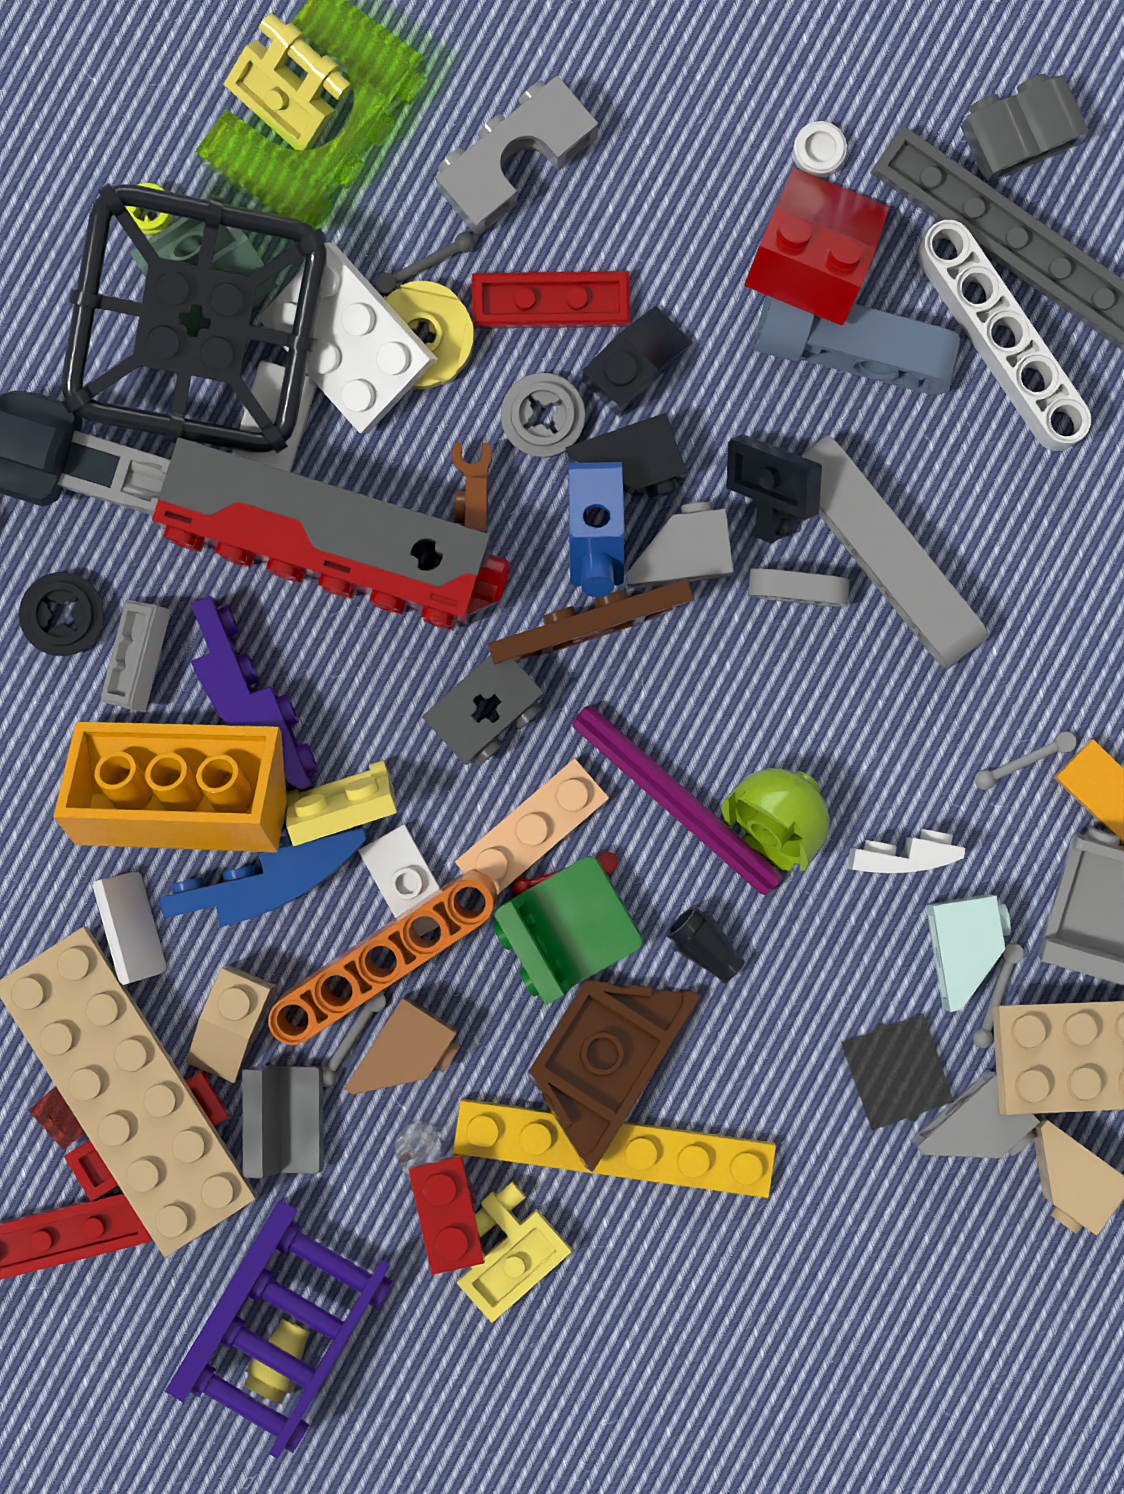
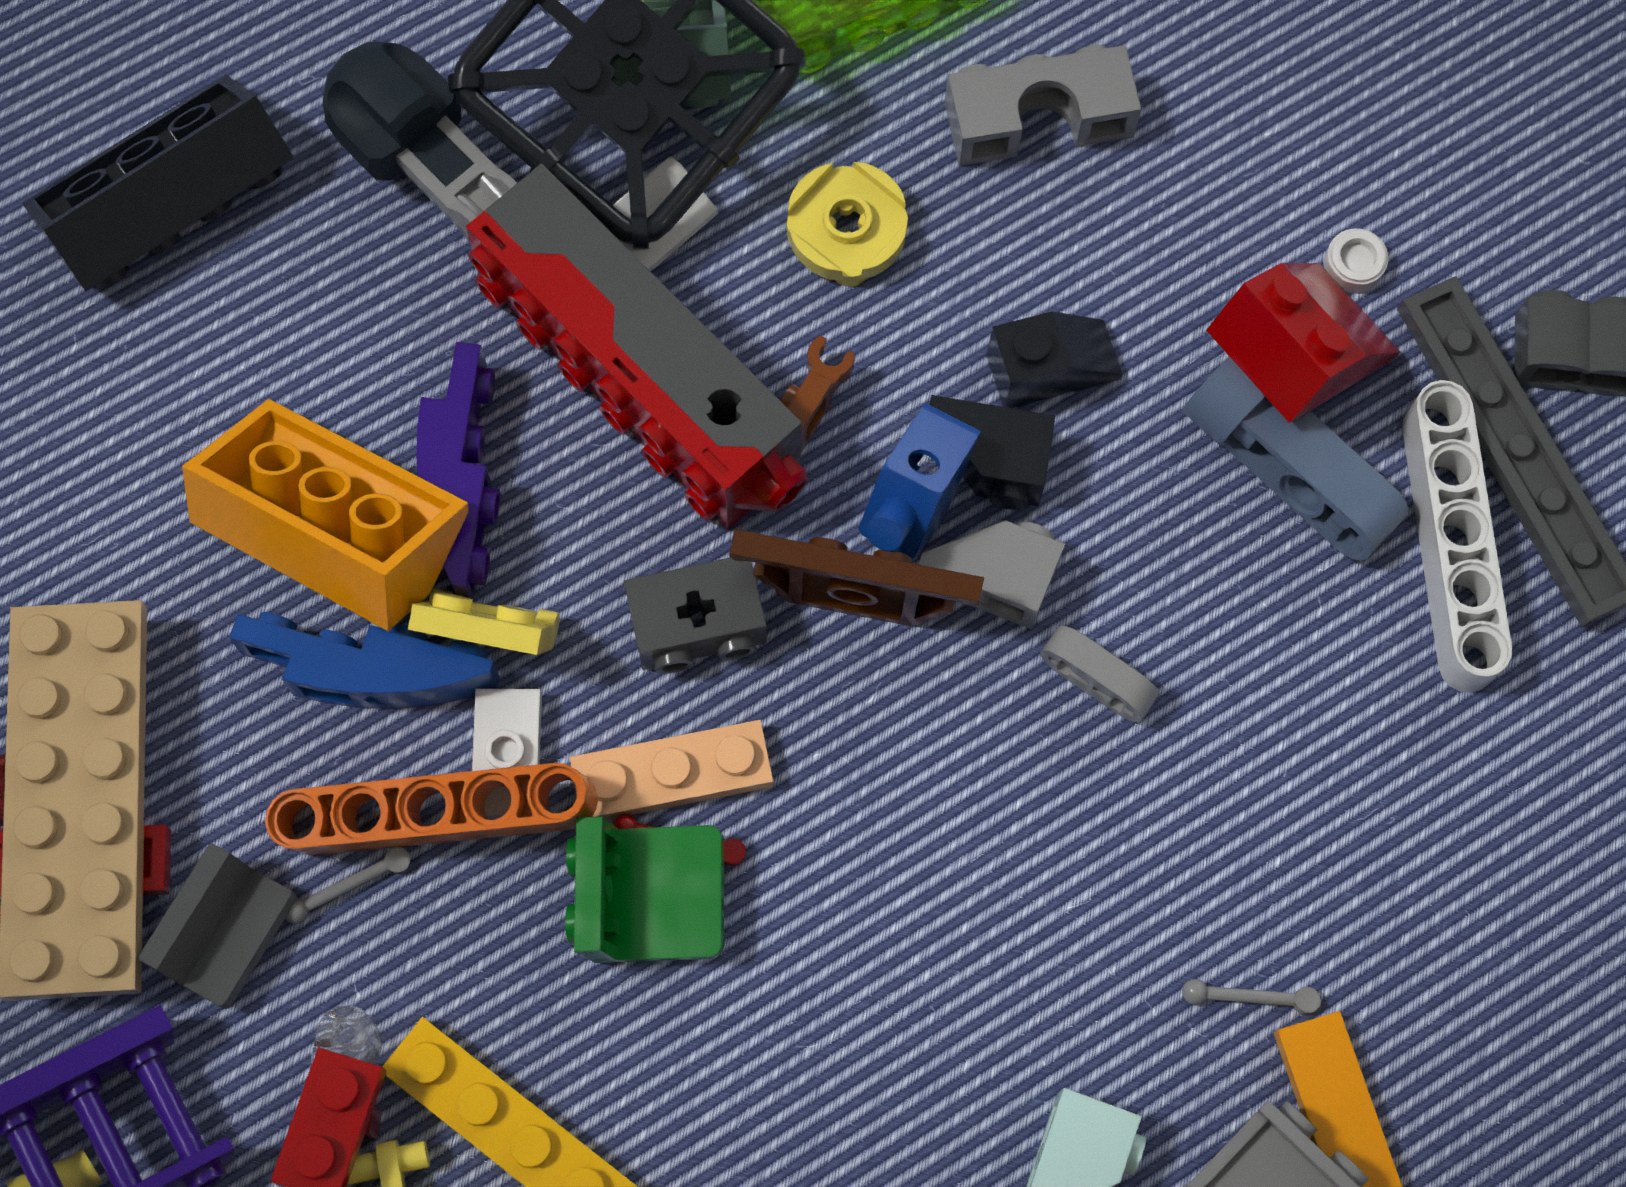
camera: 30 degrees right, 15 degrees down
black gear [19,572,104,656] -> none
white slope [92,872,167,985] -> none
light grey plate [100,600,171,713] -> none
tan slope [186,965,277,1083] -> none
white plate [258,243,438,434] -> none
medium nougat slope [344,995,460,1095] -> none
dark grey hinge [375,232,475,295] -> none
red tile [472,271,630,329] -> none
light grey gear [501,373,585,458] -> none
reddish brown wing [528,980,701,1172] -> none
magenta axle [572,705,782,895] -> none
black cone [666,905,745,983] -> none
lime cylinder [721,768,830,871] -> none
black hinge [726,434,822,544] -> none
light grey beam [801,435,989,670] -> none
white slope [846,829,965,873] -> none

